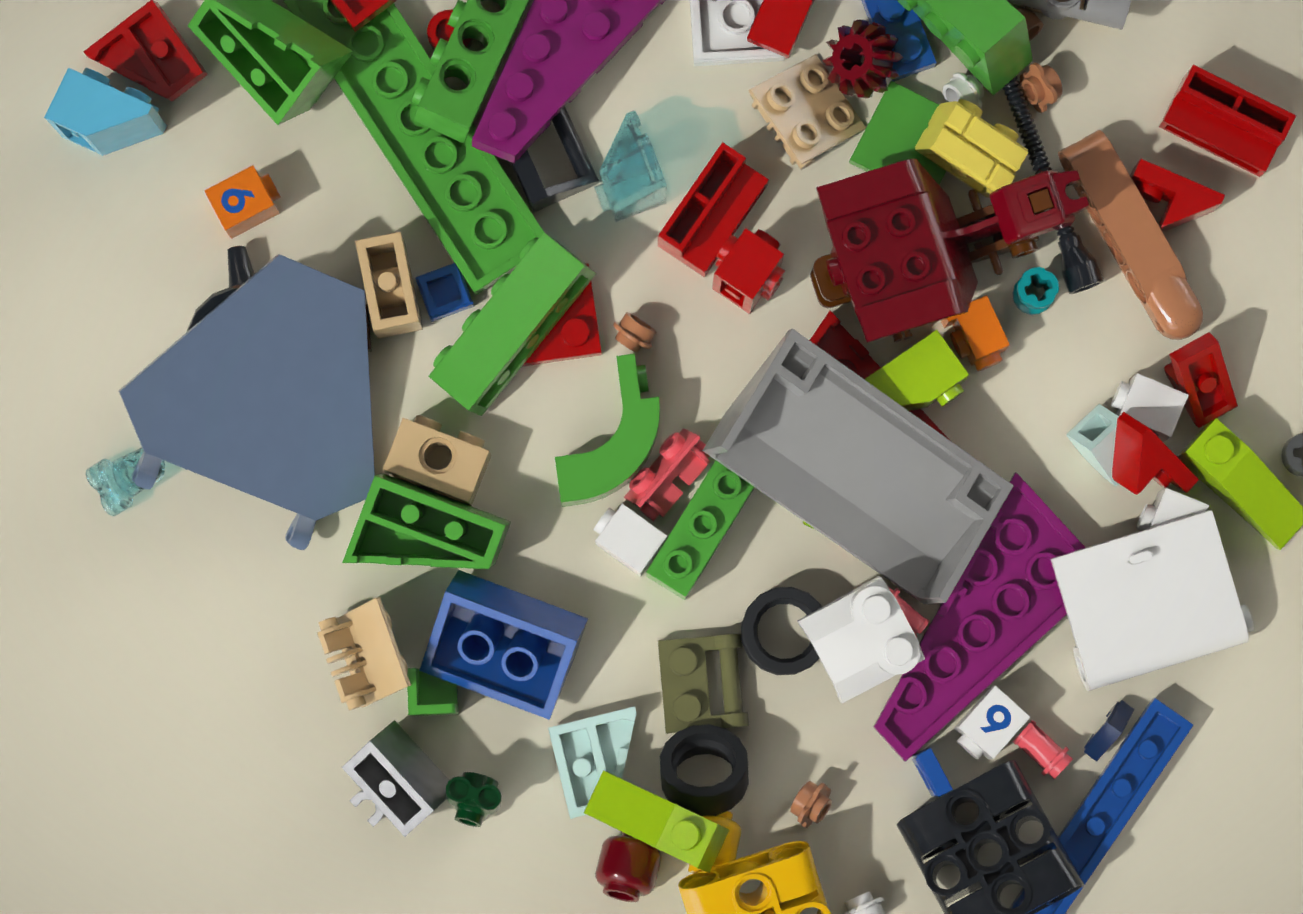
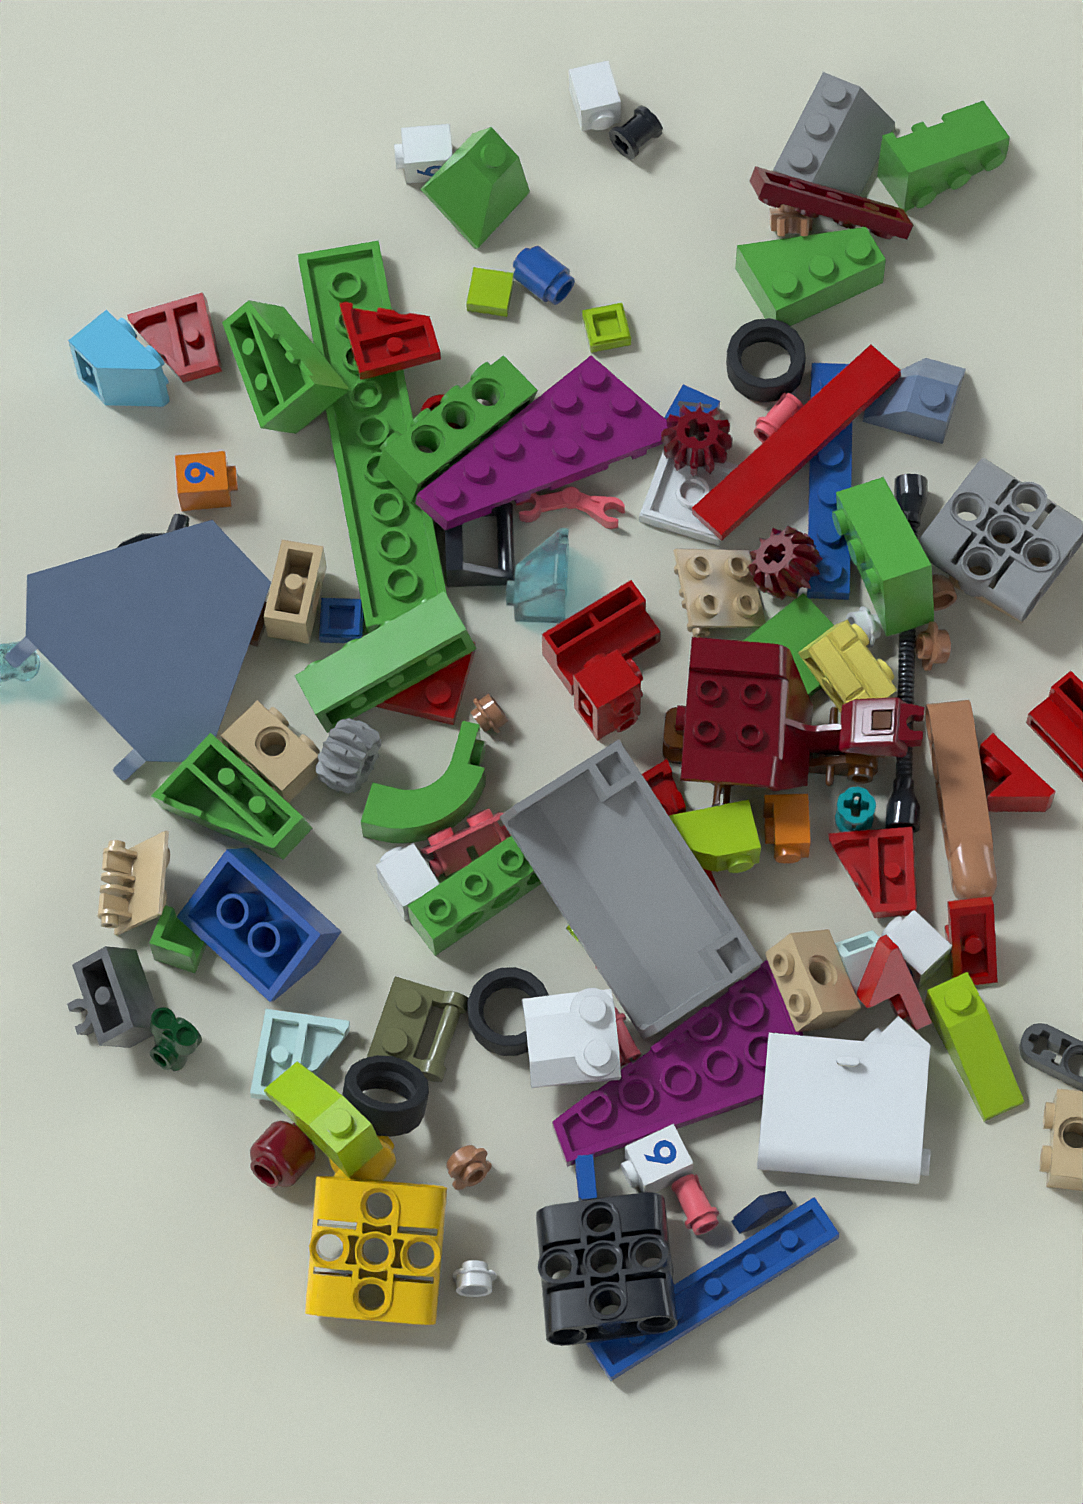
camera: 25 degrees right, 15 degrees down
none -> light grey gear [316,718,381,794]
none -> coral piece [516,487,625,529]
none -> tan brick [765,929,861,1032]
none -> red wing [828,827,918,918]

